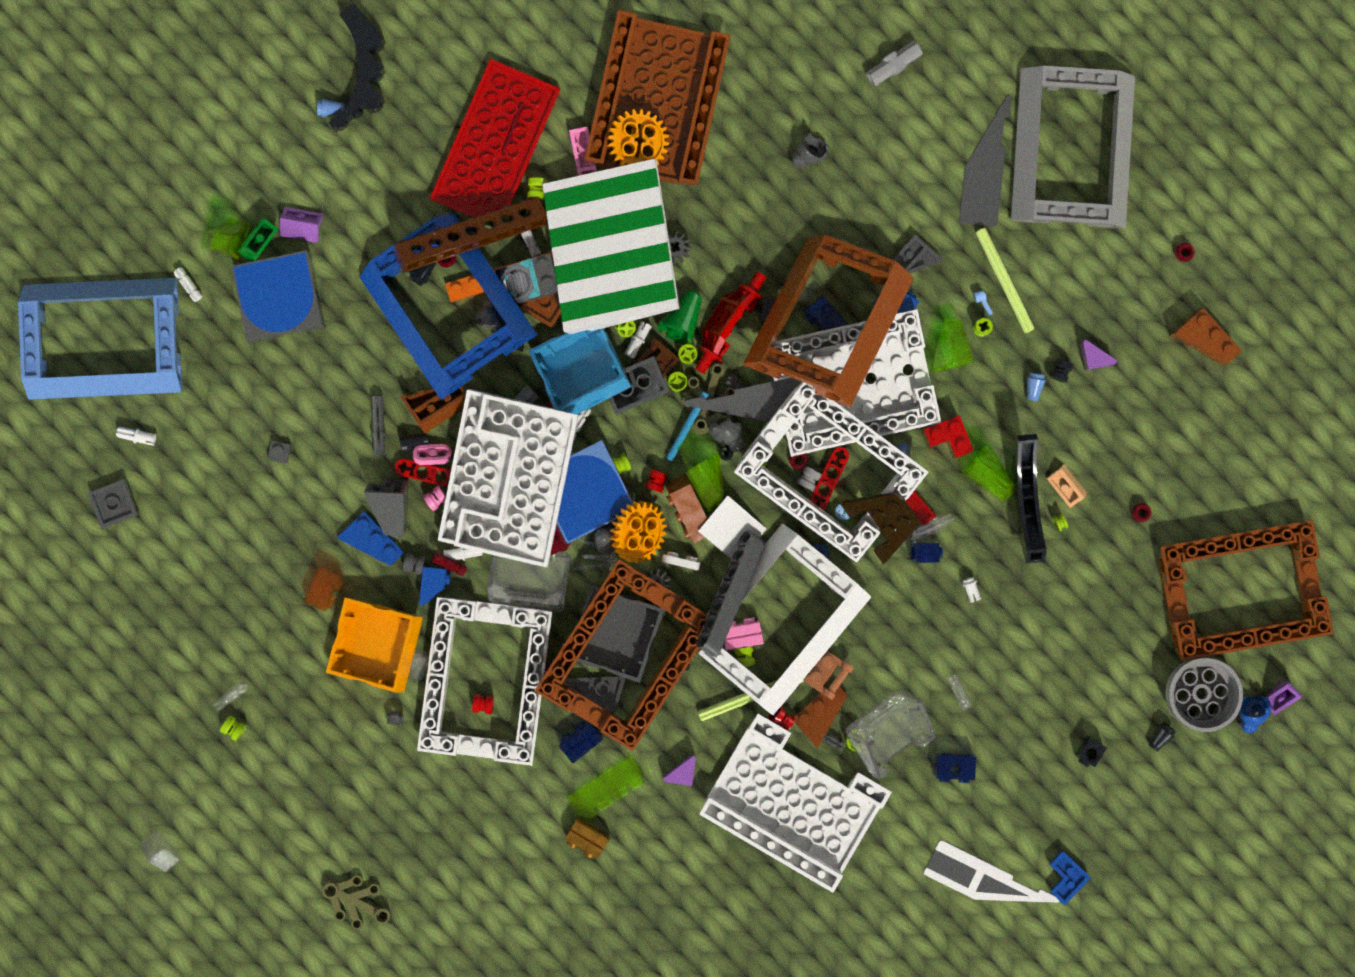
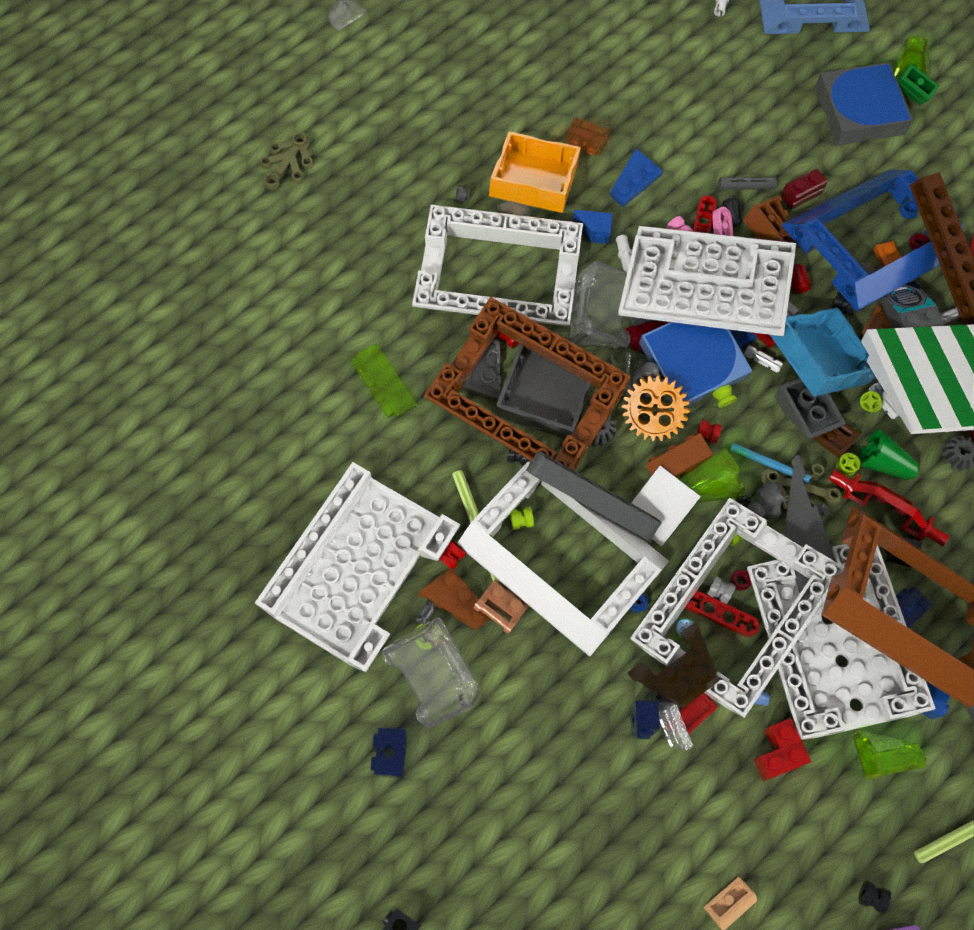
camera: 95 degrees right, 20 degrees down
white axle [174,267,203,302] -> none
clear axle [213,681,248,711] -> none
lime wheel [220,715,247,742] -> none
dark grey plate [267,441,291,463] -> none
medium lavender panel [280,207,323,243] -> none
dark grey slope [364,478,409,538] -> none
dark grey wheel [403,553,427,576] -> none
black cone [410,263,436,286] -> none
dark red axle [432,552,467,576] -> none
red wheel [472,693,494,714] -> none
clear blue brick [559,720,603,763] -> none
pearl gold brick [565,817,610,859] -> none
white axle [625,321,652,359] -> none
white plate [661,551,700,570] -> none
medium lavender slope [663,754,696,786] -> none
lime wheel [668,372,687,392] -> none
bright pink brick [724,617,764,651] -> none
white sticker [924,841,1059,903] -> none
clear axle [947,673,972,710] -> none
clear neon green slope [962,444,1014,502] -> none
white pin [962,577,982,603] -> none
light blue hand [973,291,993,315] -> none
lime bush [973,318,993,337] -> none
black arch [1012,434,1047,563] -> none
medium blue cone [1027,372,1046,401] -> none
blue plate [1049,850,1091,905] -> none
lime bush [1051,513,1068,532] -> none
none -> dark red brick [781,169,827,209]
none -> red brick [791,264,812,294]

